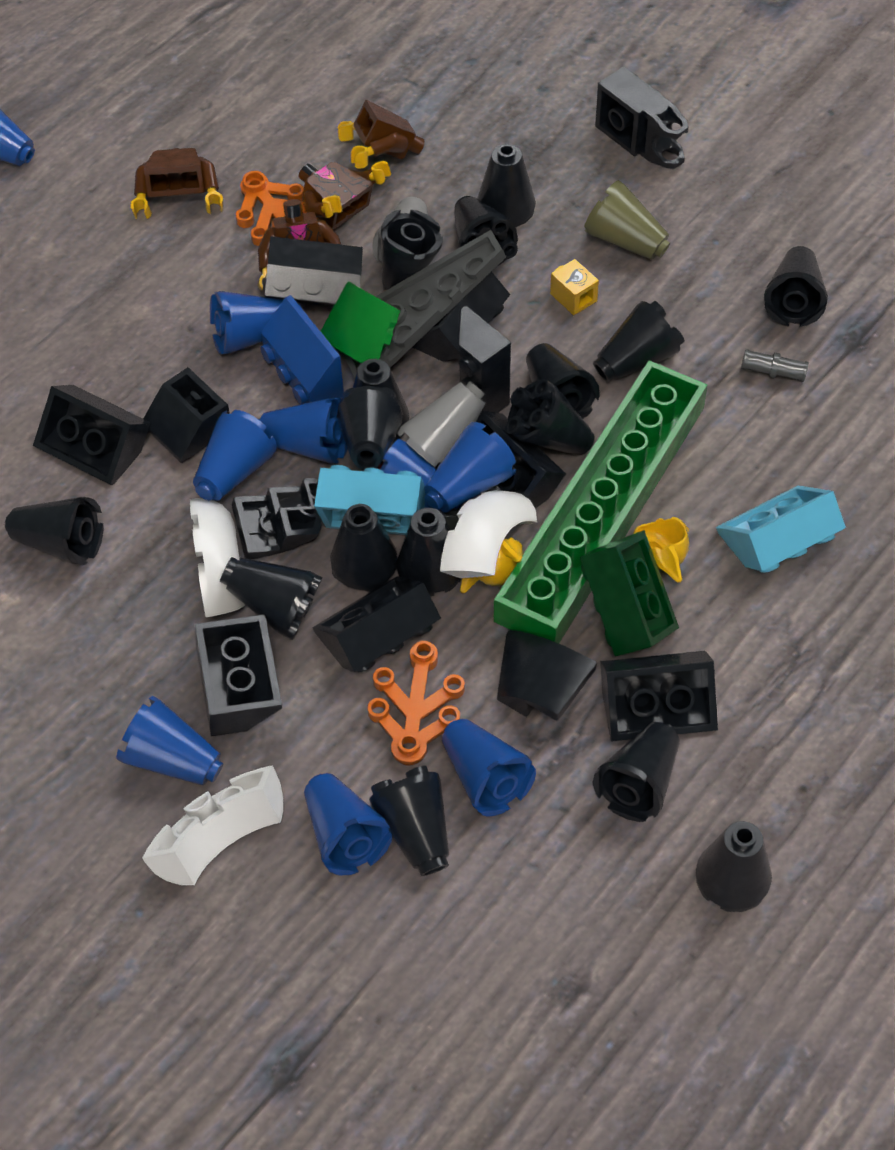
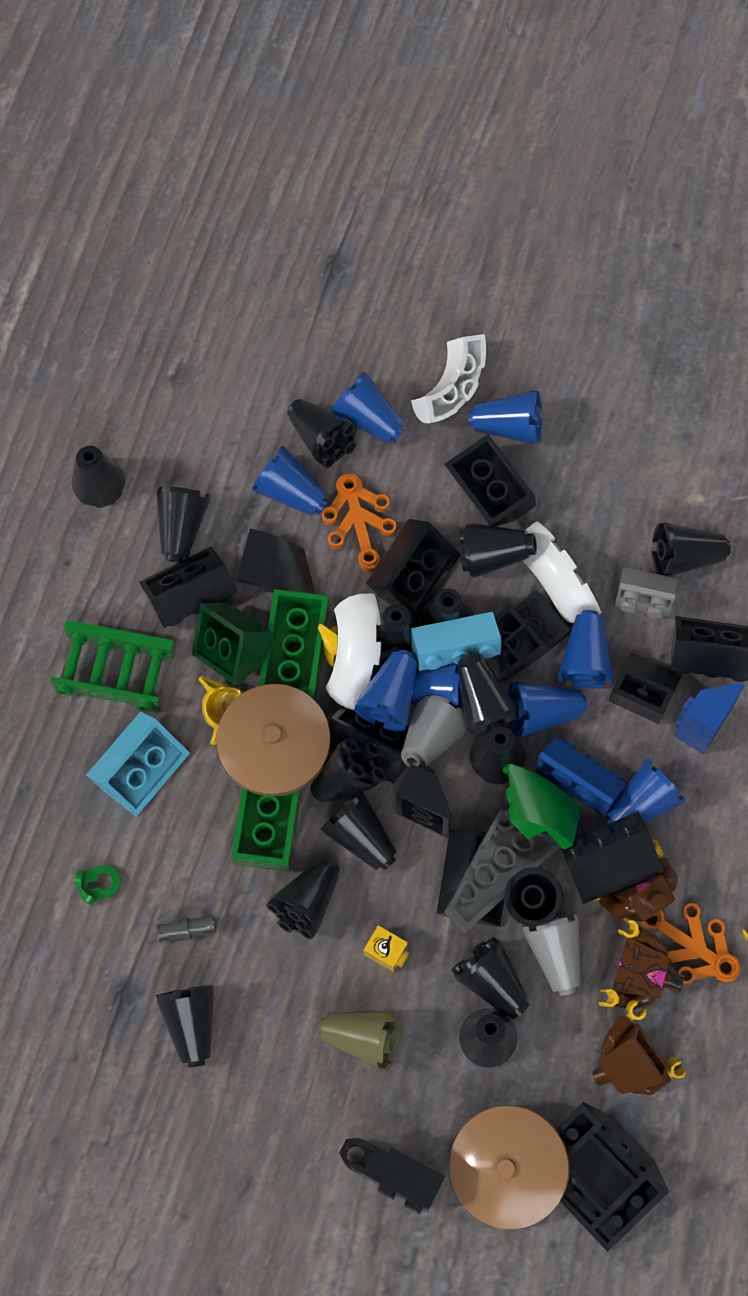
camera: 160 degrees right, 15 degrees up
none -> green fence [50,620,176,712]
none -> green piece [75,865,121,905]
none -> medium nougat dish [217,684,330,796]
none -> medium nougat dish [450,1105,570,1229]
none -> black slope [556,1102,669,1252]
none -> light grey slope [614,567,677,619]
none -> blue slope [675,683,745,754]

